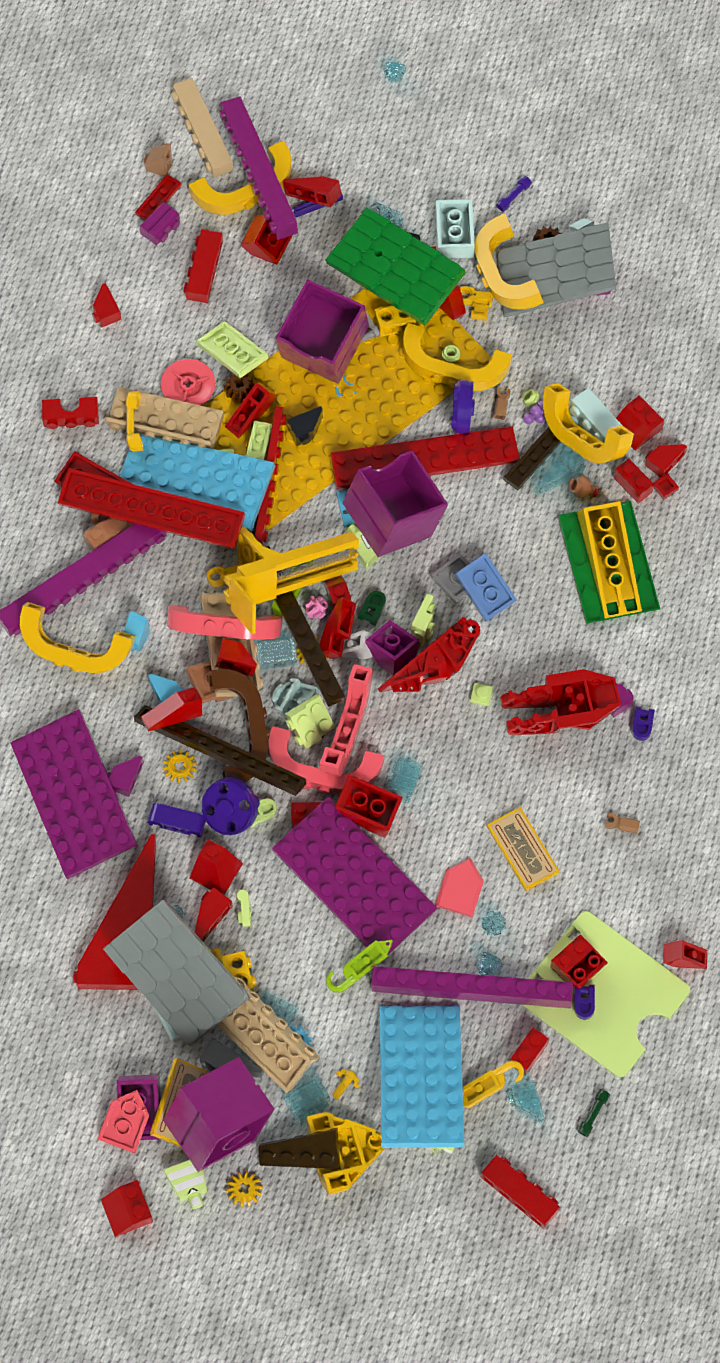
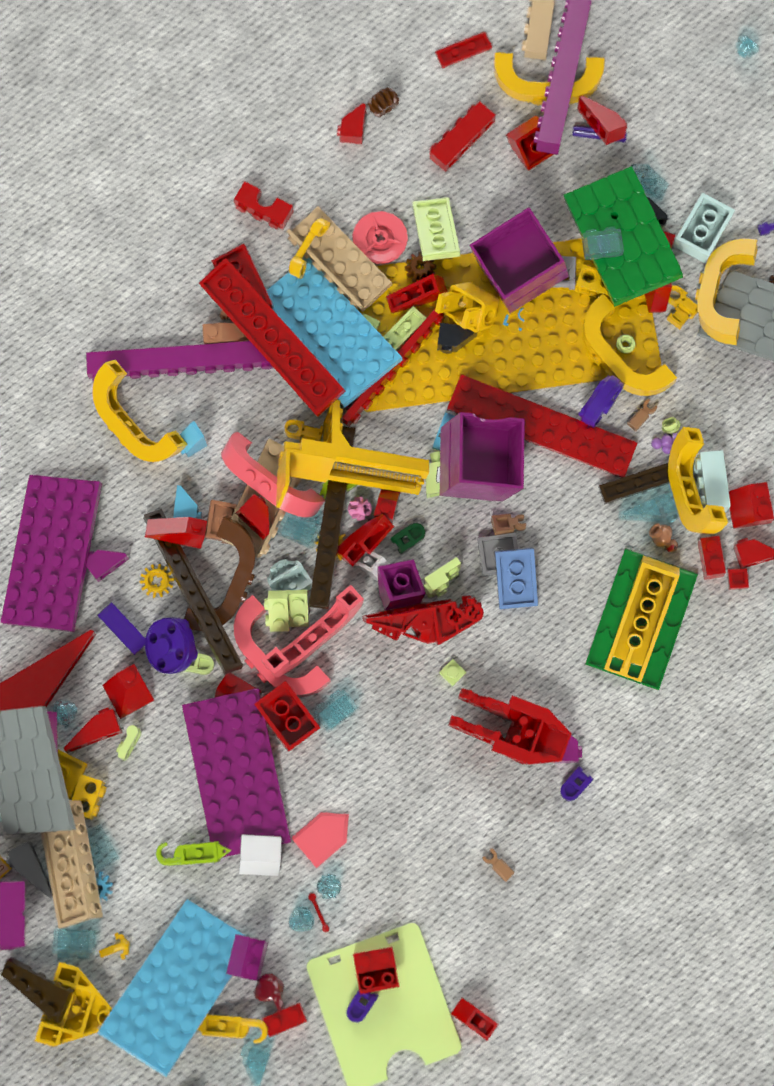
camera: 35 degrees right, 10 degrees up
magenta brick [139,202,180,246] -> none
medium nougat slope [144,143,173,177] -> none
magenta brick [372,966,573,1009] -> none
tile [486,807,560,891] -> none
none -> magenta slope [226,934,269,981]
none -> white slope [239,835,281,876]
none -> dark red hat [253,973,285,1011]
none -> red hinge [308,893,330,933]
none -> reddish brown gear [367,87,400,117]
none -> yellow piece [435,282,499,332]
none -> medium nougat plate [491,514,527,535]
none -> clear light blue brick [582,227,624,260]

